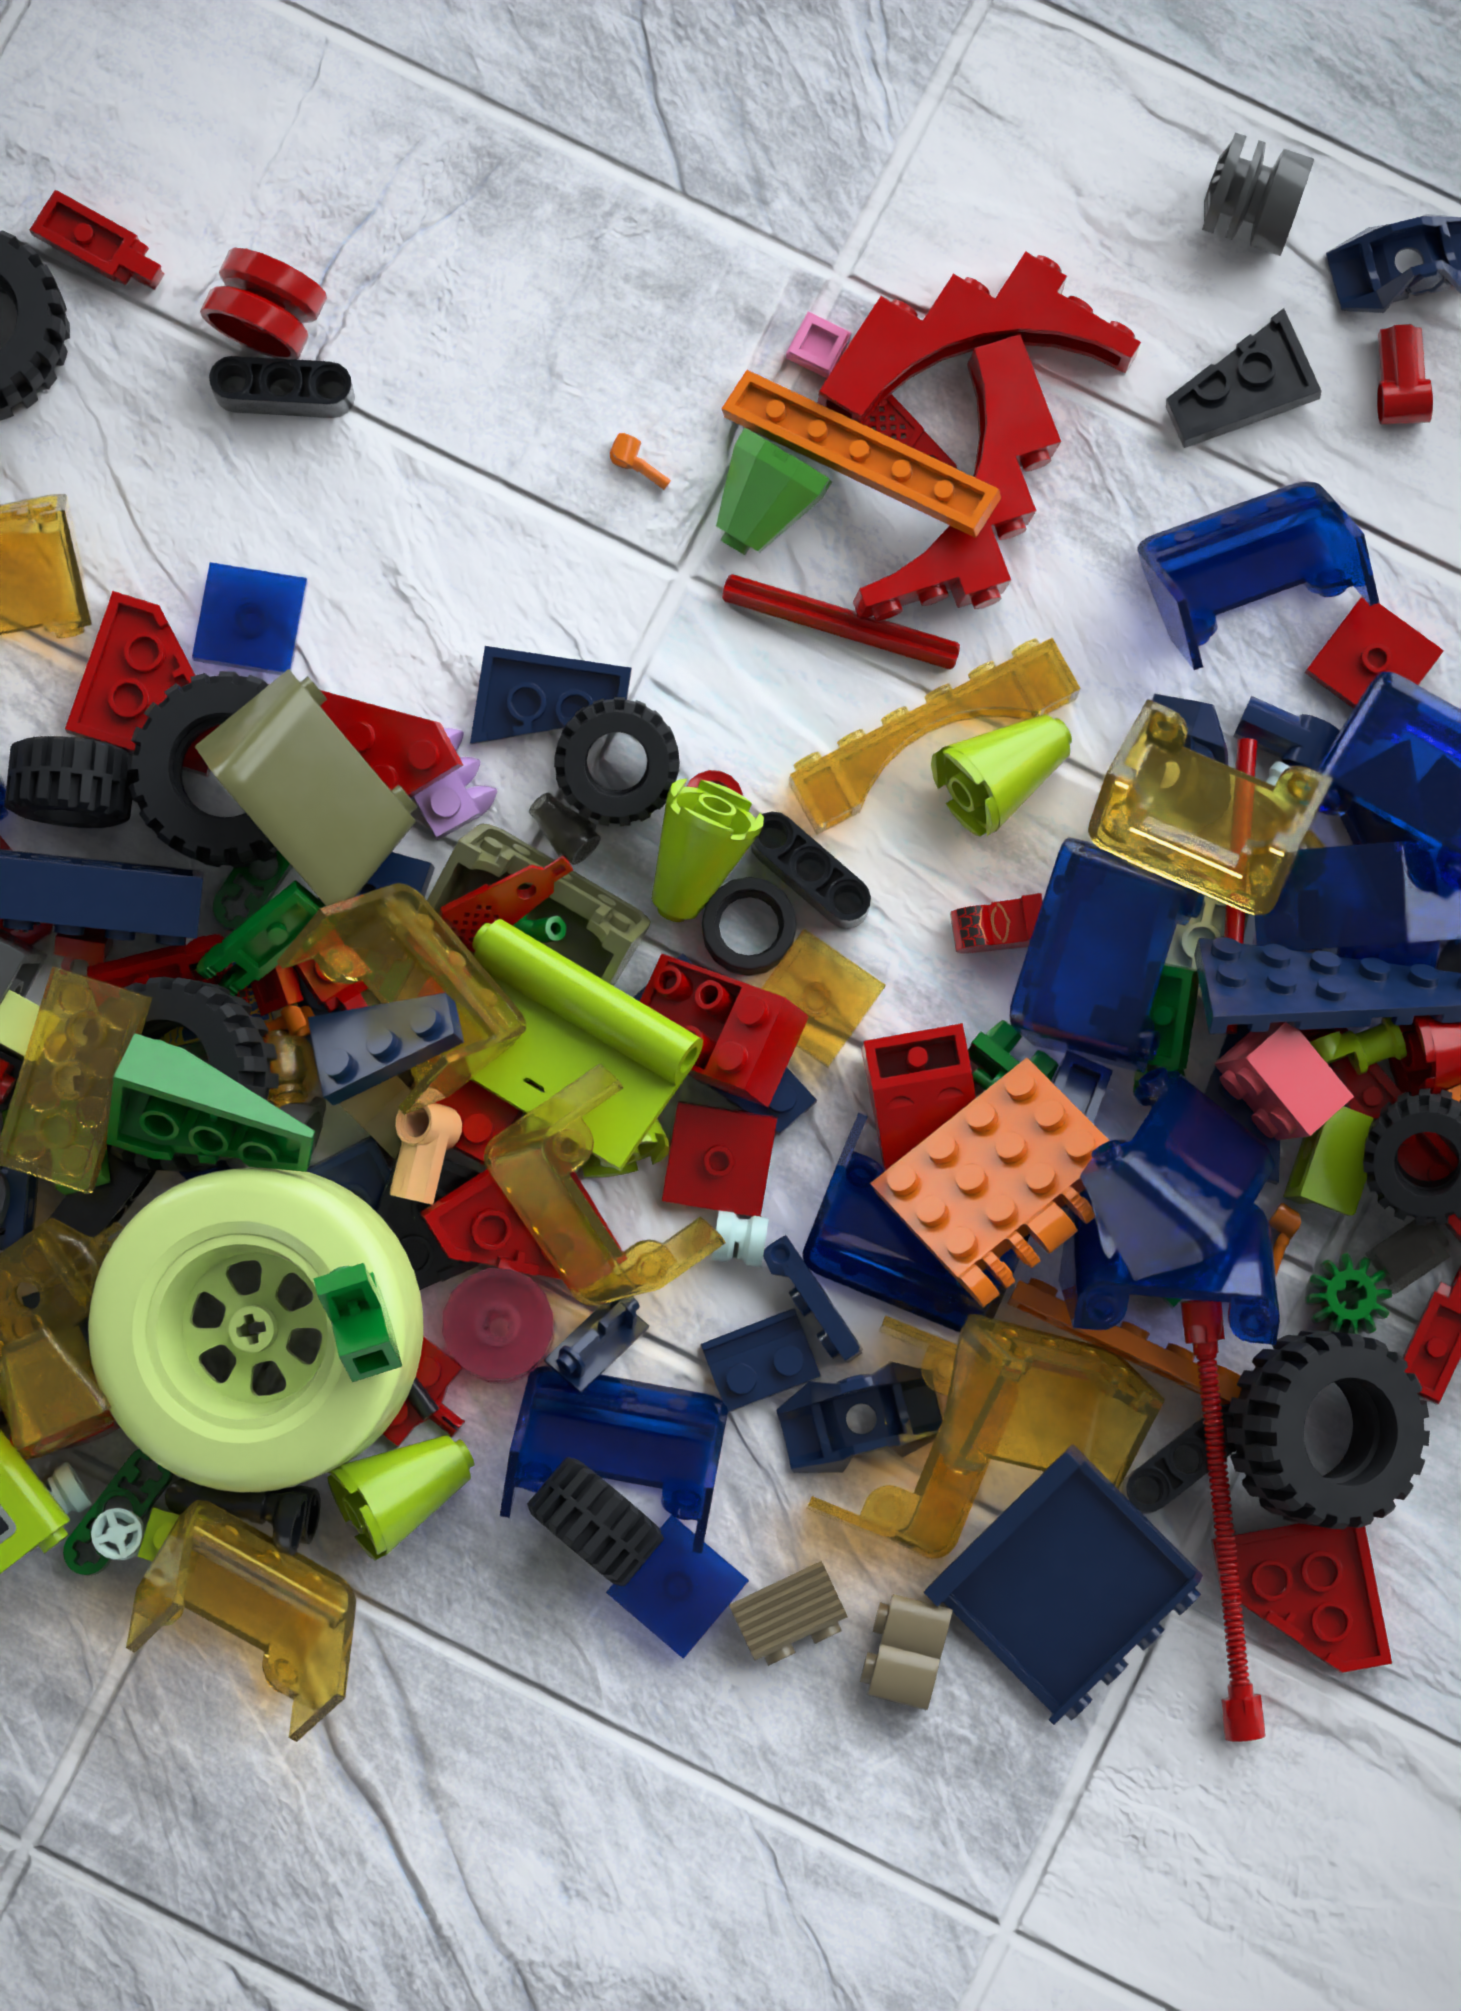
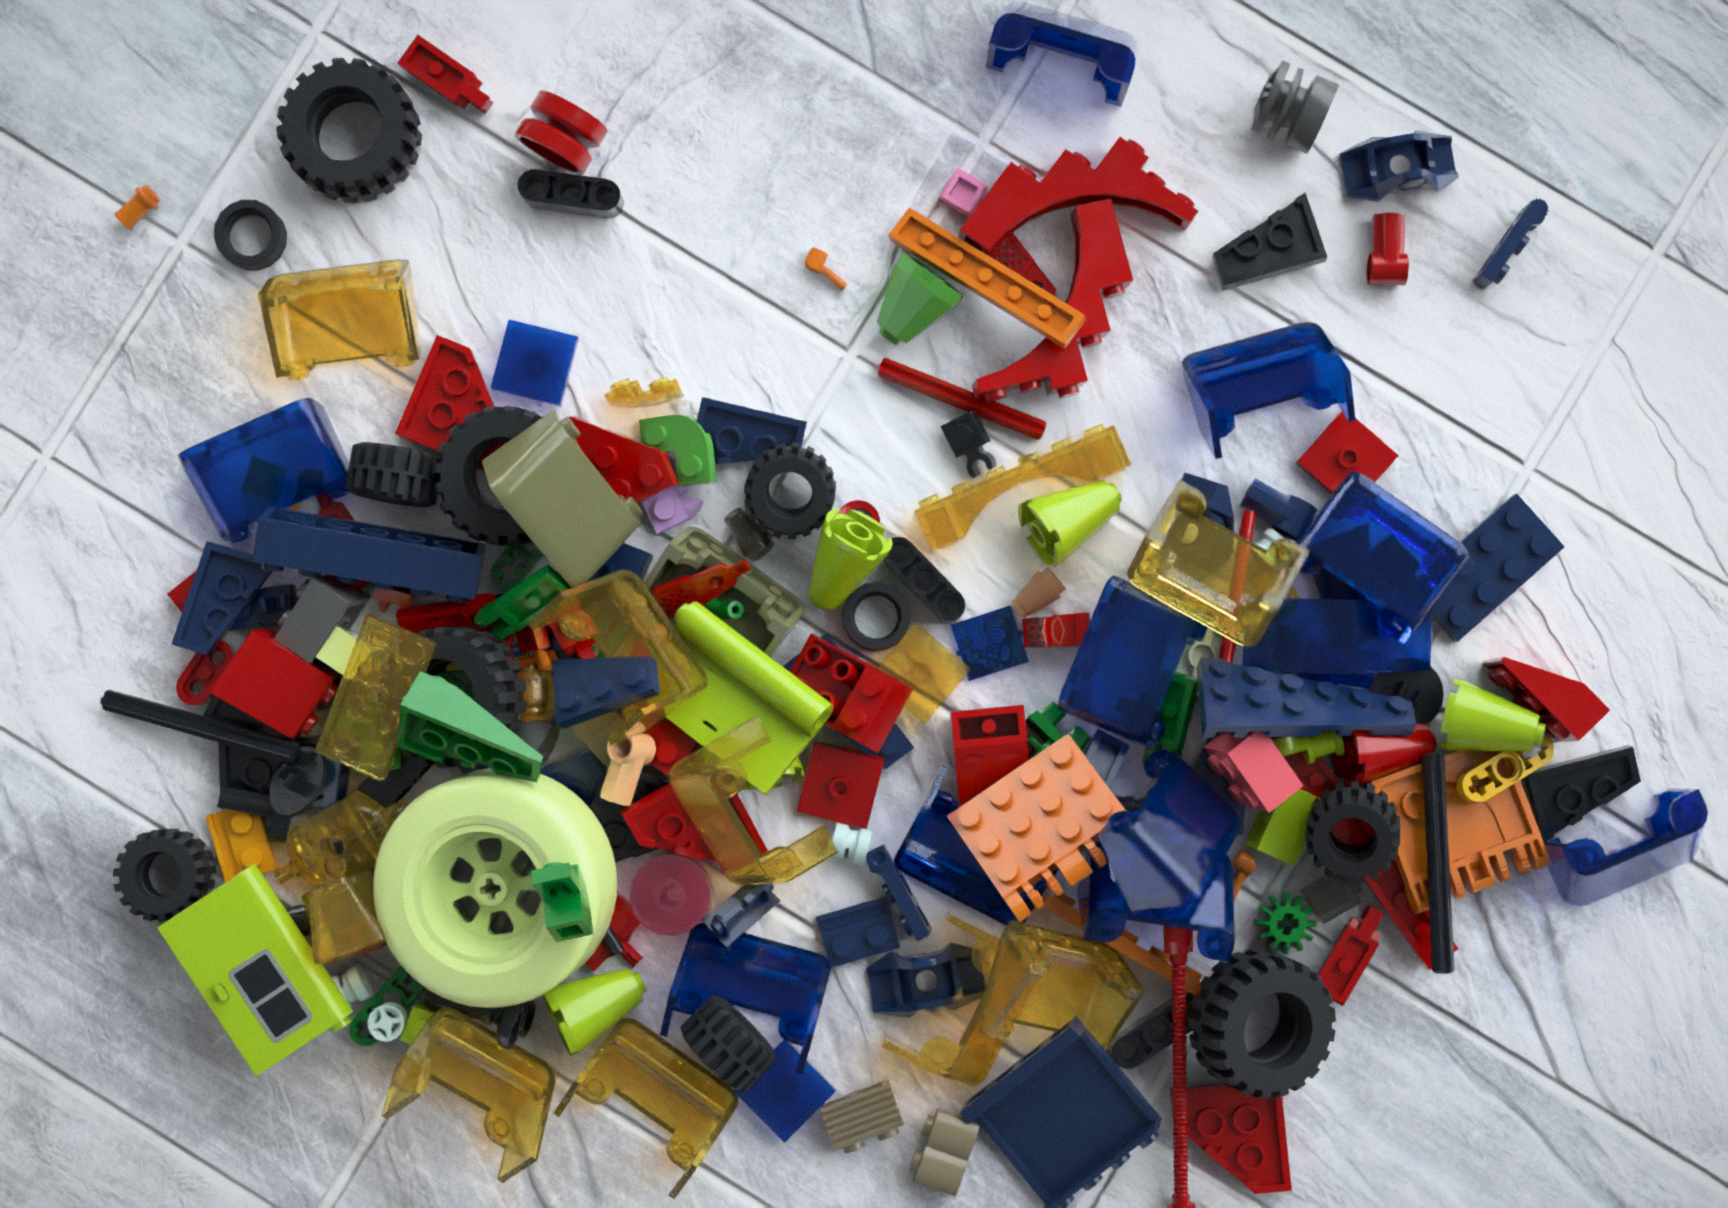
camera: 15 degrees right, 5 degrees up
none -> clear yellow windscreen [553,1018,738,1199]
none -> clear yellow slope [604,377,685,408]
none -> bright green plate [639,415,717,487]
none -> black plate [940,409,997,478]
none -> clear blue piece [950,606,1029,681]
none -> clear blue windscreen [986,1,1138,107]
none -> medium nougat cone [1011,567,1066,618]

